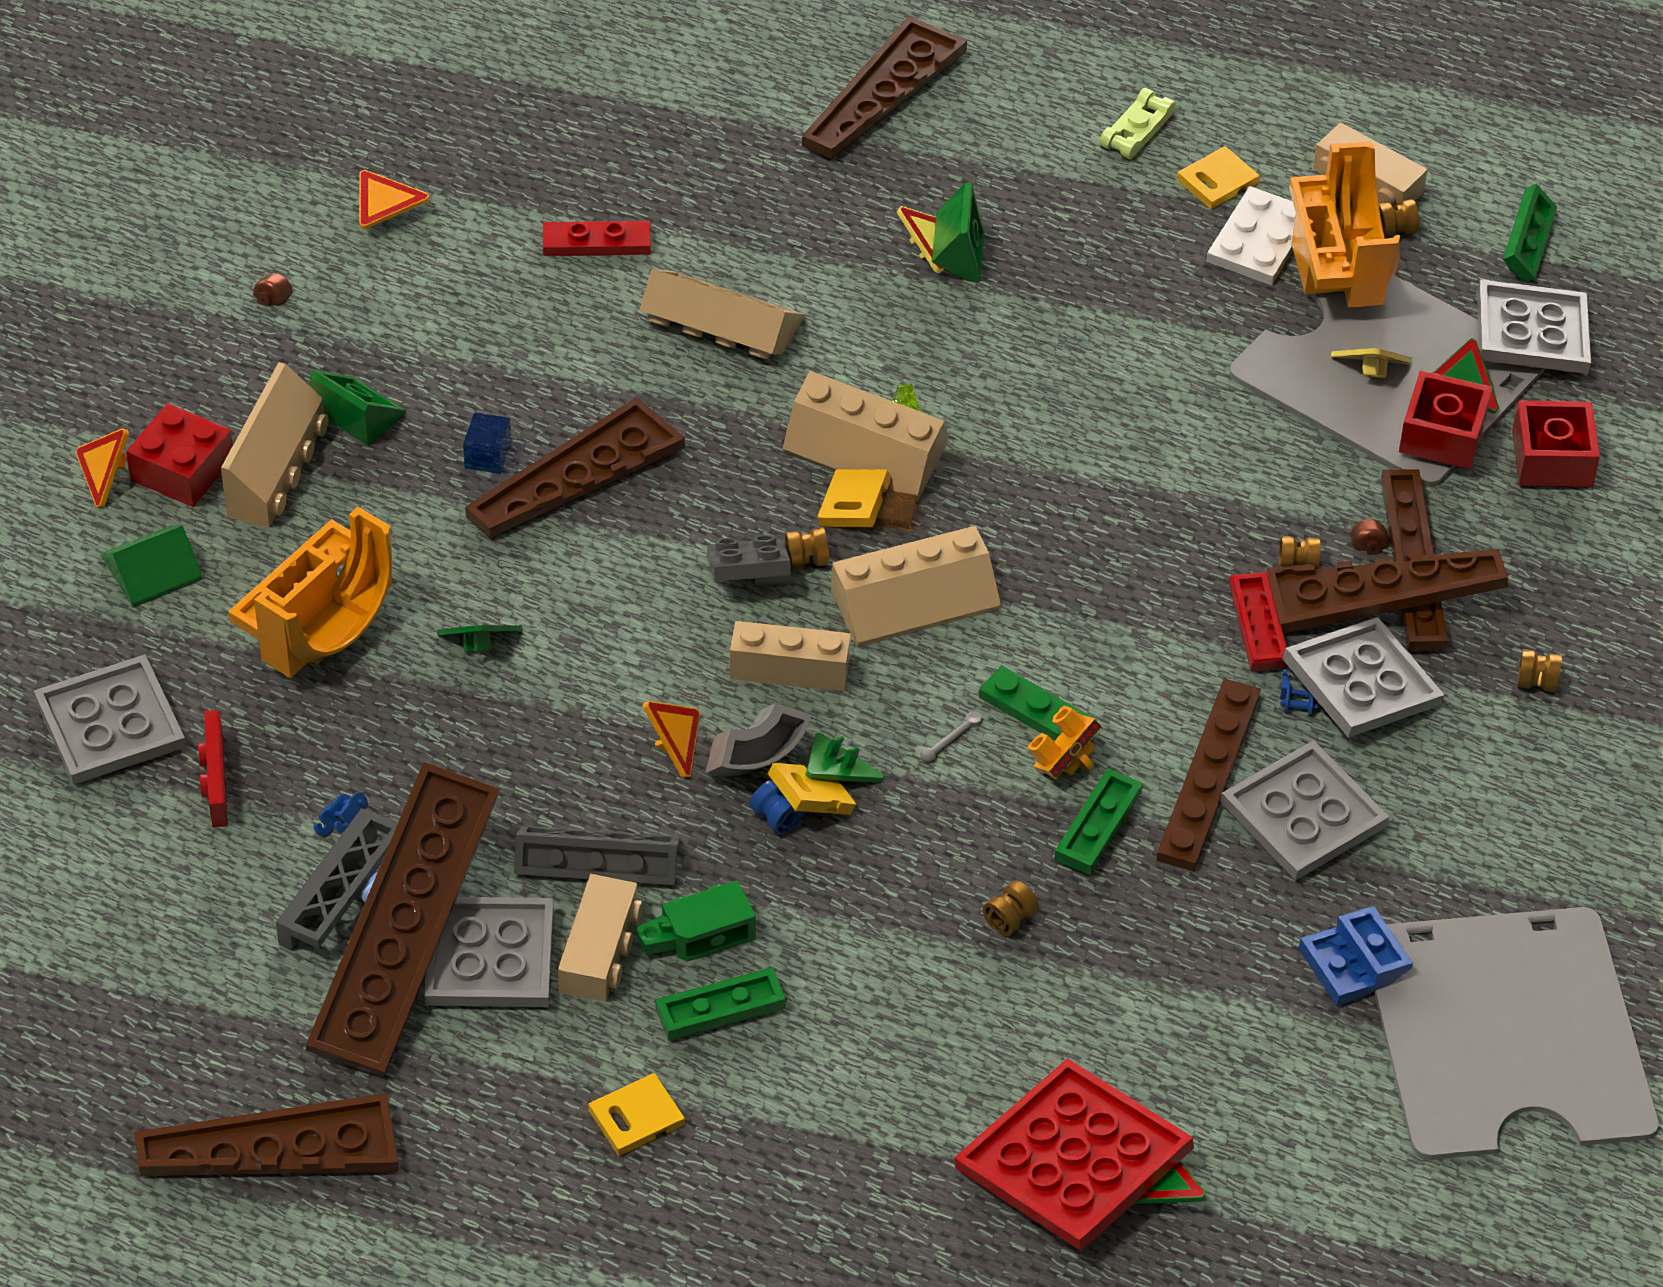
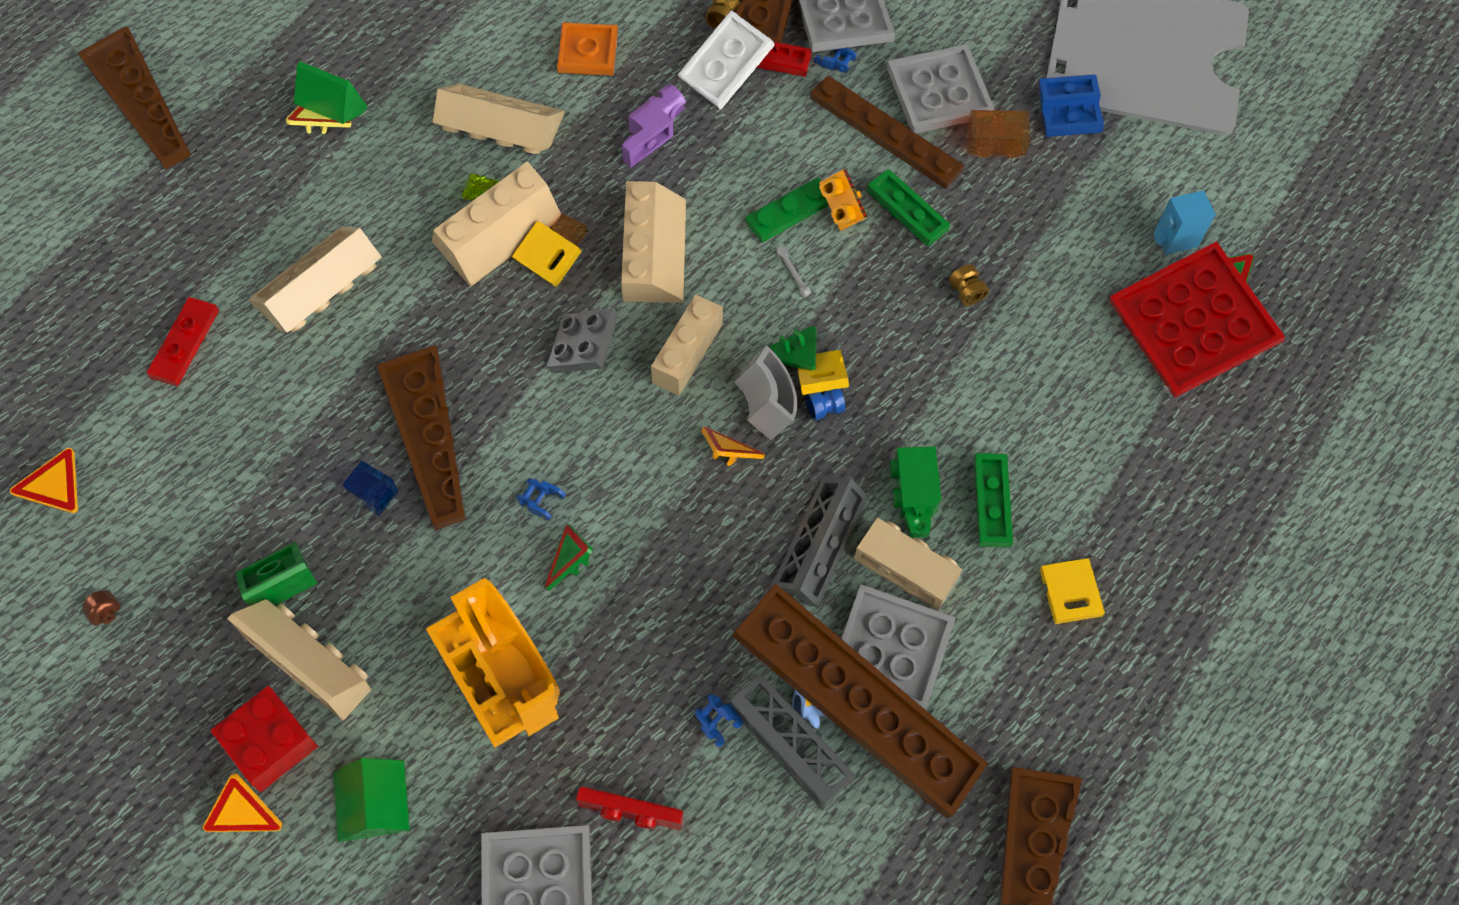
camera: 70 degrees left, 15 degrees up
pearl gold wheel [785,527,829,570] -> none
none -> tan slope [433,83,565,154]
none -> blue piece [516,478,566,521]
none -> orange plate [557,22,618,76]
none -> medium lavender plate [622,84,686,168]
none -> white tile [677,11,775,110]
none -> clear orange brick [967,110,1031,158]
none -> dark azure brick [1154,190,1216,255]

